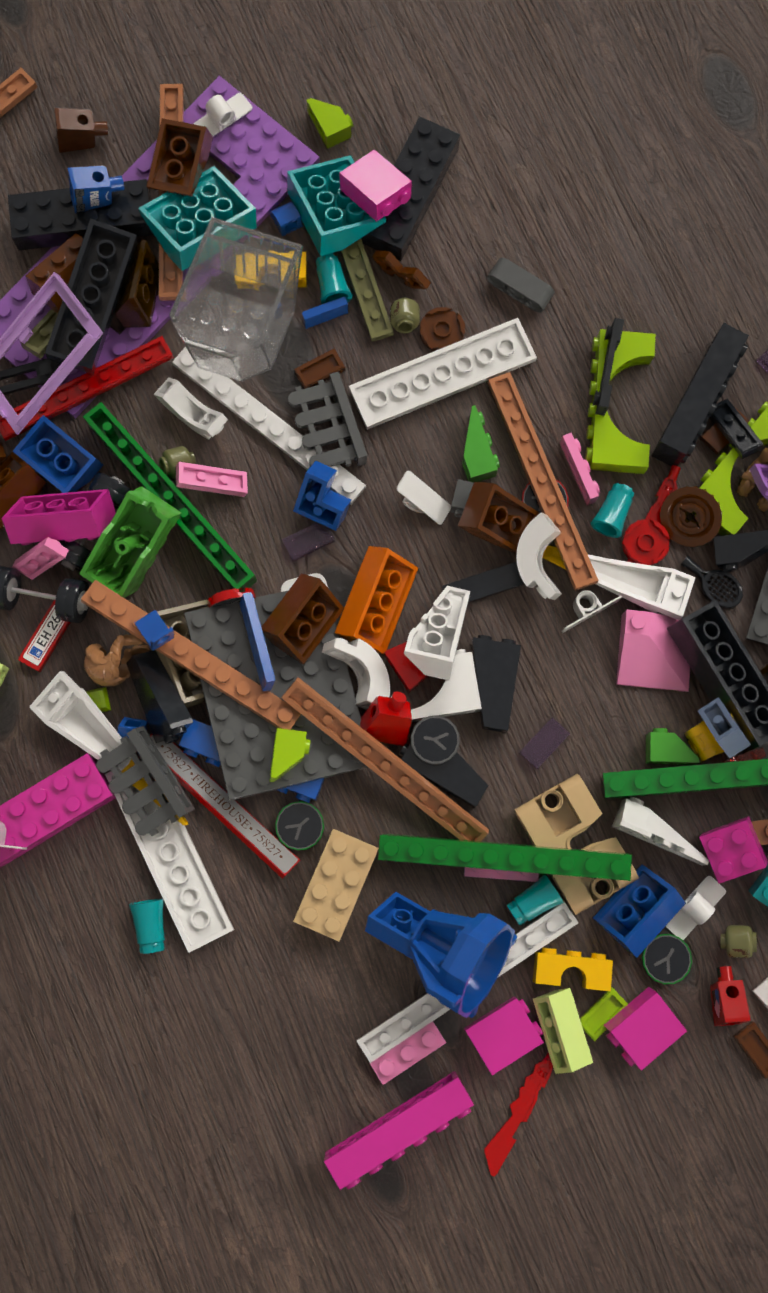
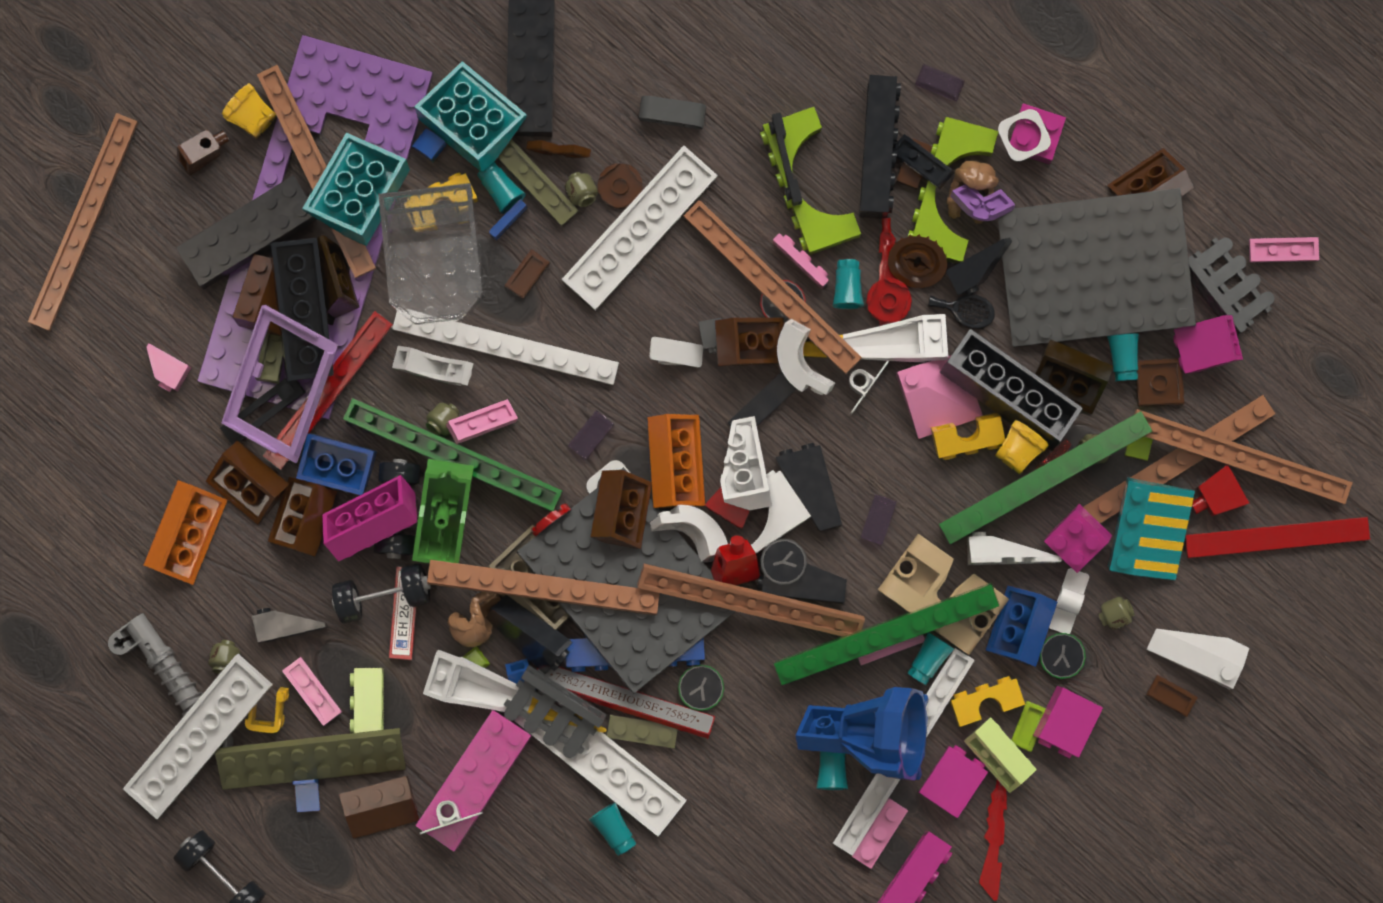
camera: 20 degrees left, 5 degrees up
bright pink plate [12,537,69,580] -> none
blue torso [68,166,125,213] -> none
blue bracket [135,610,174,651] -> none
reddish brown slope [146,118,213,197] -> none
white piece [193,93,252,136] -> none
tile [240,592,276,692] -> none
lime slope [269,728,310,782] -> none
dark grey fence [288,372,367,467] -> none
blue brick [293,461,352,531] -> none
tan brick [293,829,379,941] -> none
lime slope [307,98,353,149] -> none
brick [340,149,412,221] -> none
bright green slope [462,405,500,483] -> none
bright green slope [646,728,699,765] -> none
sand blue slope [698,697,751,758] -> none
red torso [710,966,751,1027] -> none
none -> yellow piece [222,83,277,139]
none -> olive plate [607,715,678,749]
none -> teal plant [816,751,848,790]
none -> yellow arch [931,413,1005,460]

